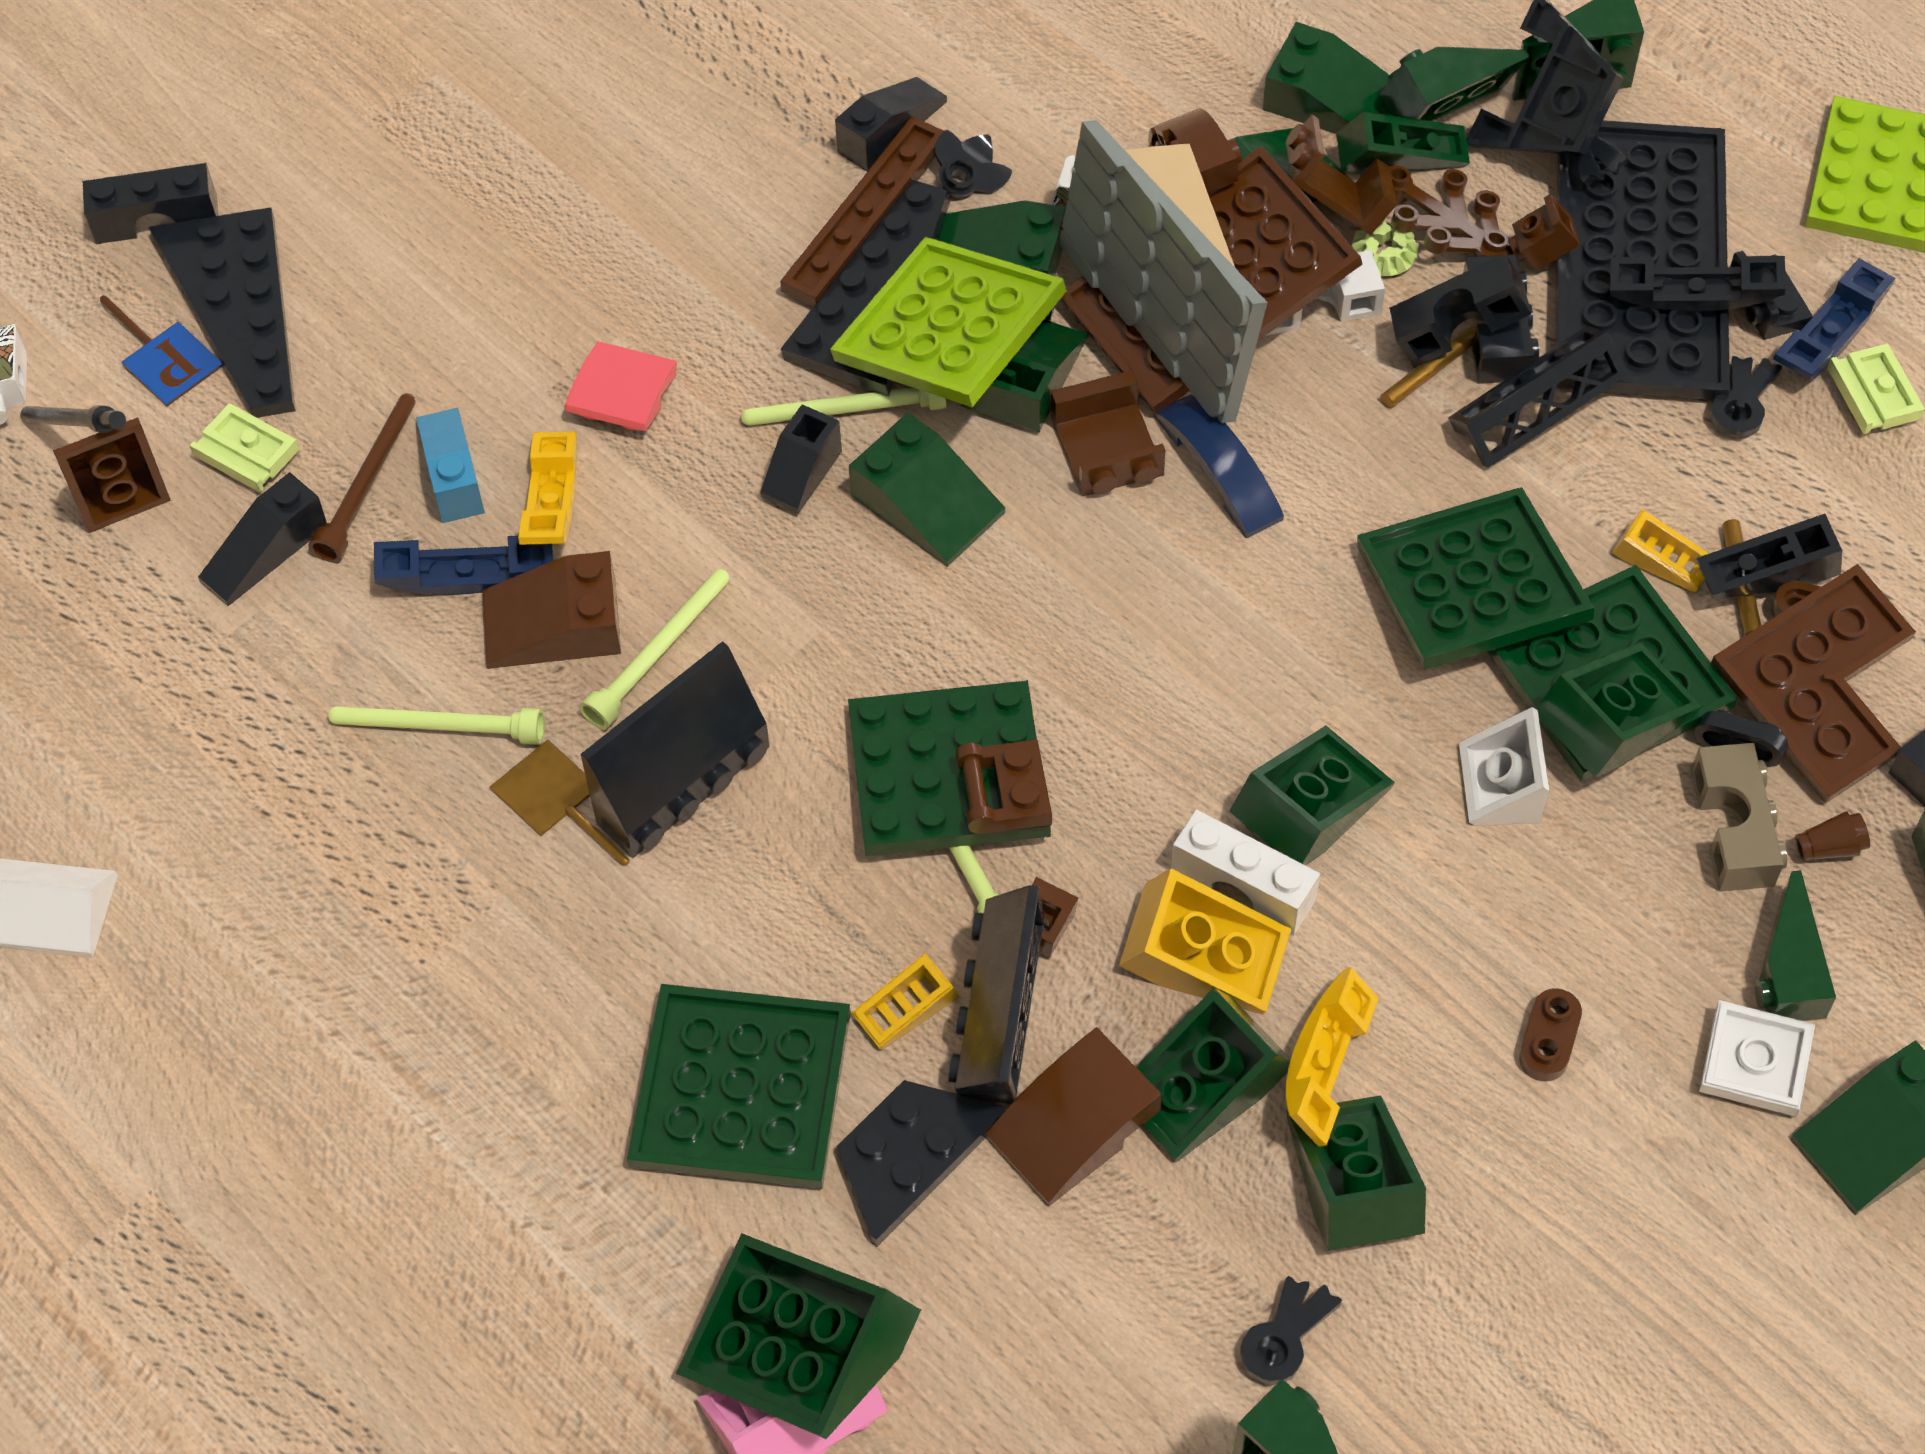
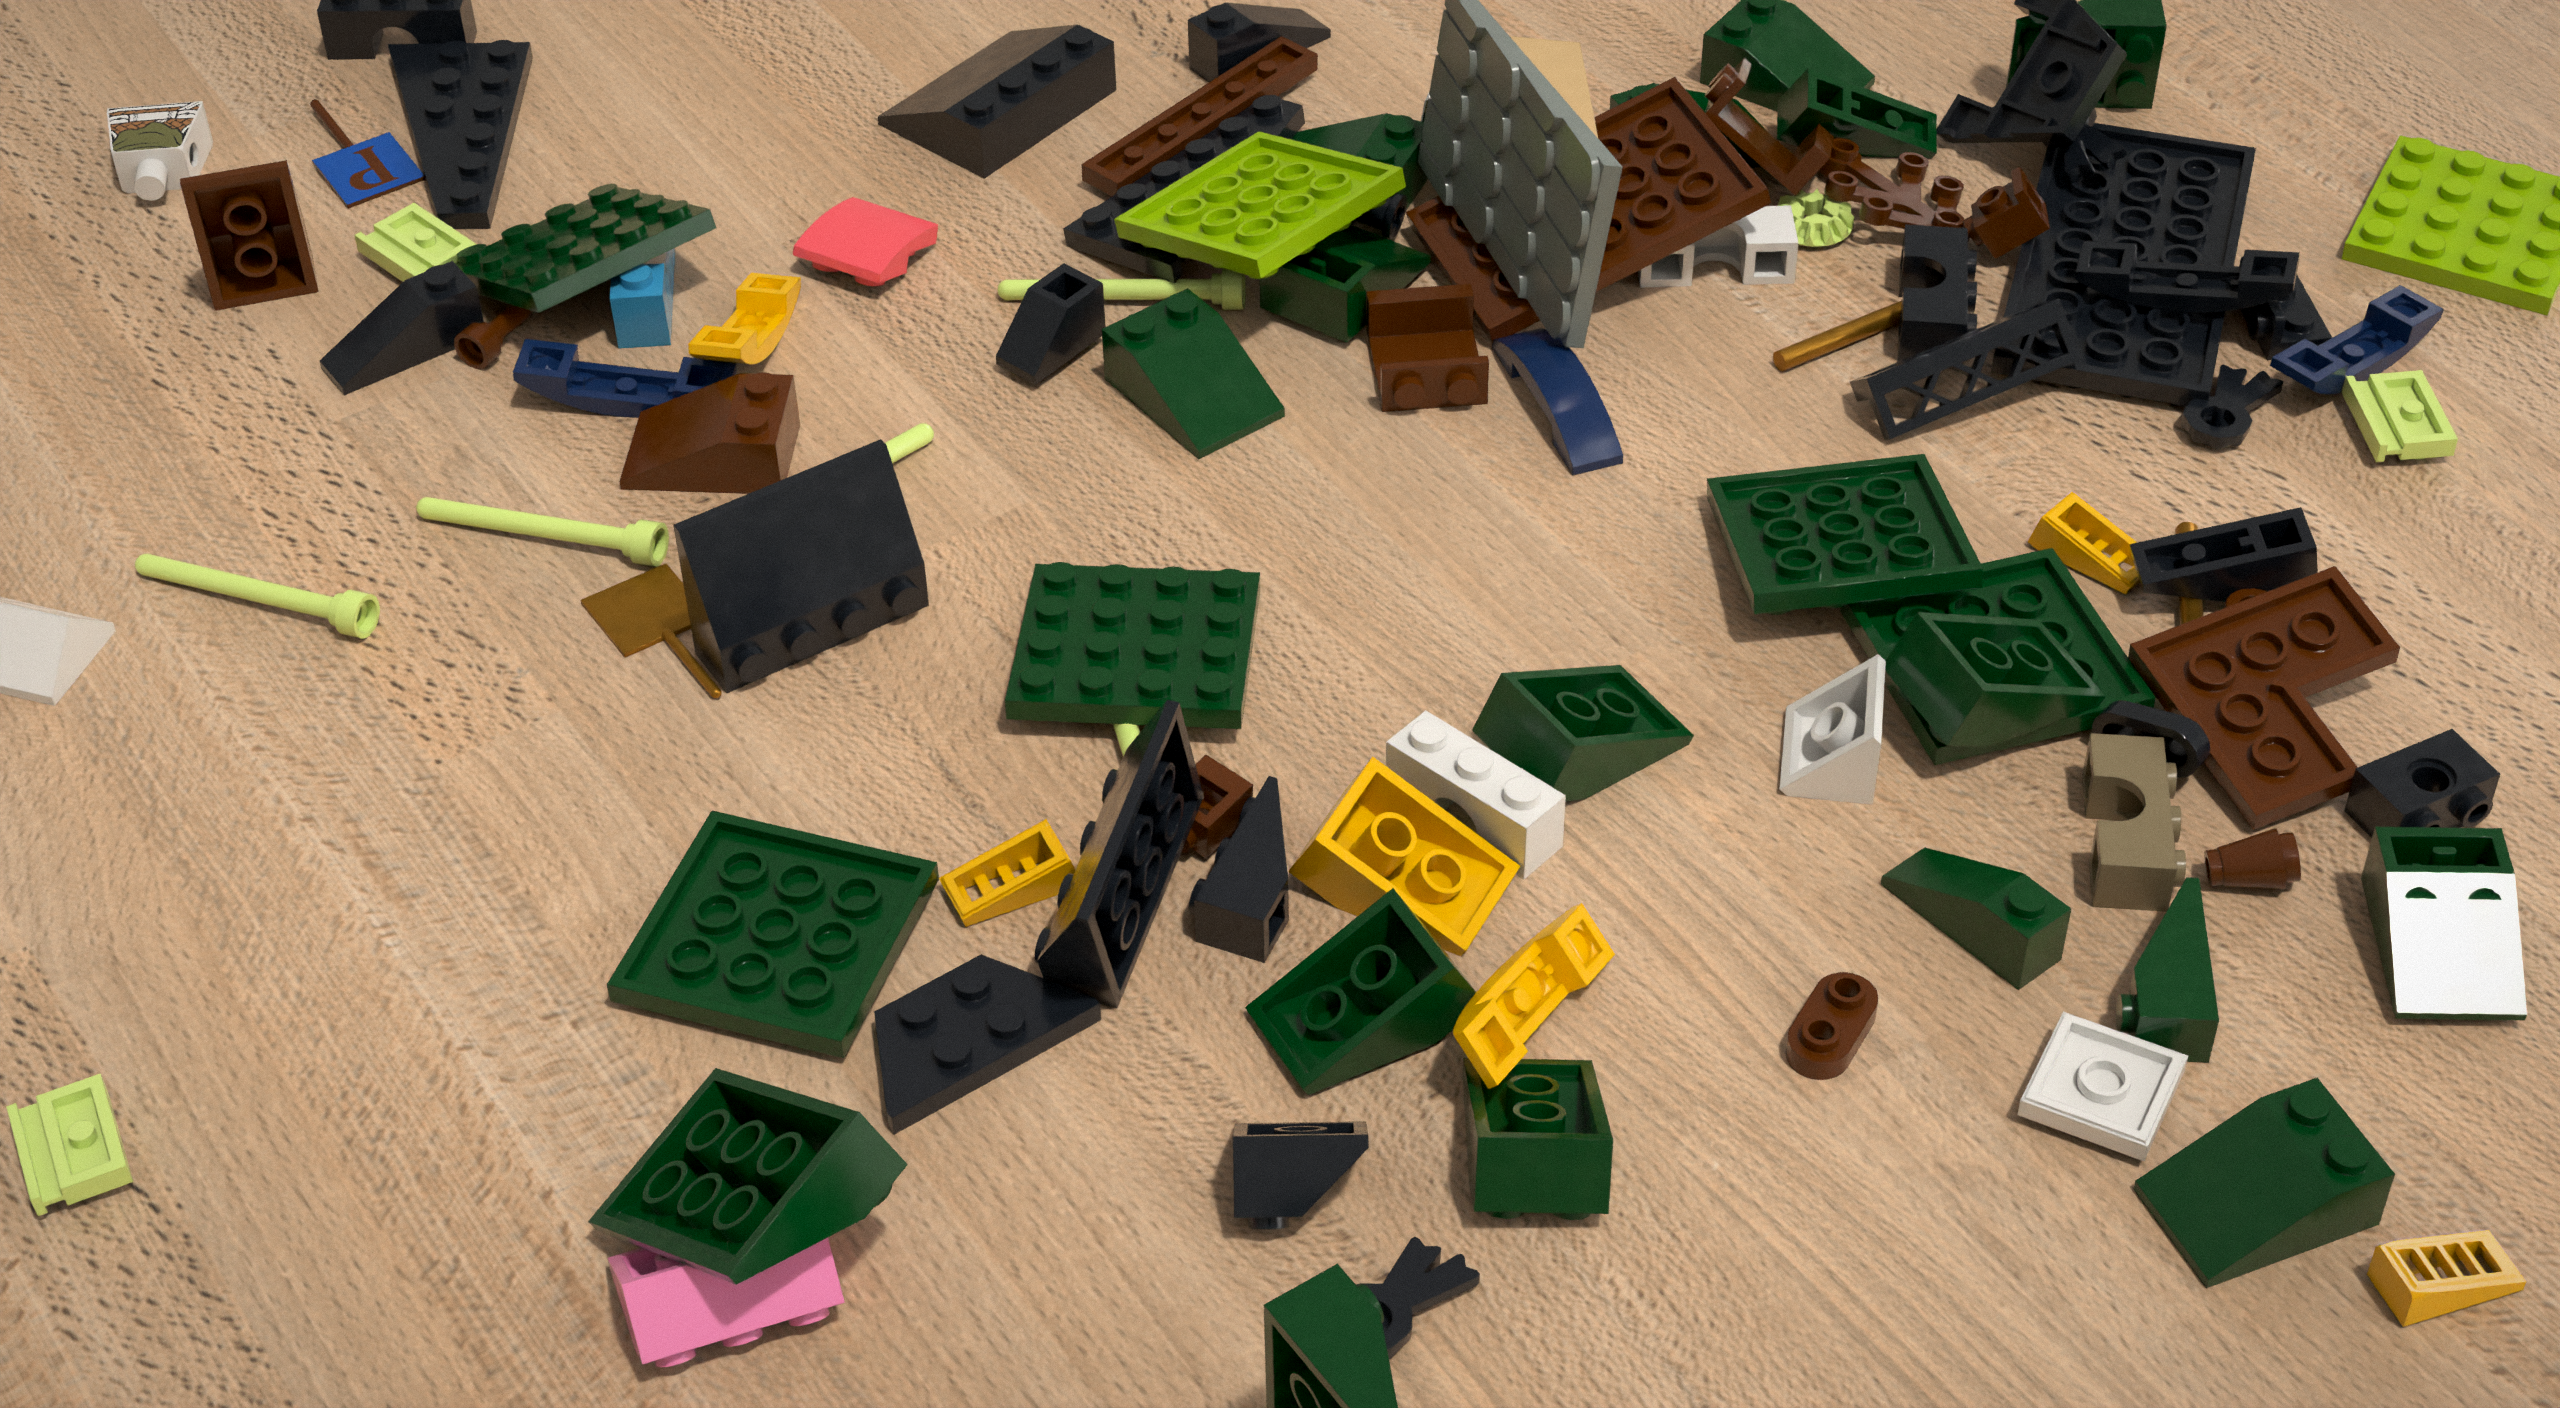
camera: 10 degrees right, 15 degrees down
bar [20,405,126,433] -> none
black plate [934,130,1012,198] -> none
reddish brown plate [955,740,1052,834] -> none
reddish brown slope [986,1027,1161,1206] -> none
reddish brown brick [1148,108,1242,193] -> none
dark green slope [1379,46,1529,122] -> none
black arch [1389,254,1531,368] -> none
none -> yellowish green plate [6,1074,133,1216]
none -> yellowish green piece [135,554,380,639]
none -> dark green plate [455,184,717,313]
none -> black slope [878,24,1117,179]
none -> black slope [1189,776,1289,963]
none -> black slope [1233,1121,1369,1229]
none -> dark green slope [1881,847,2071,990]

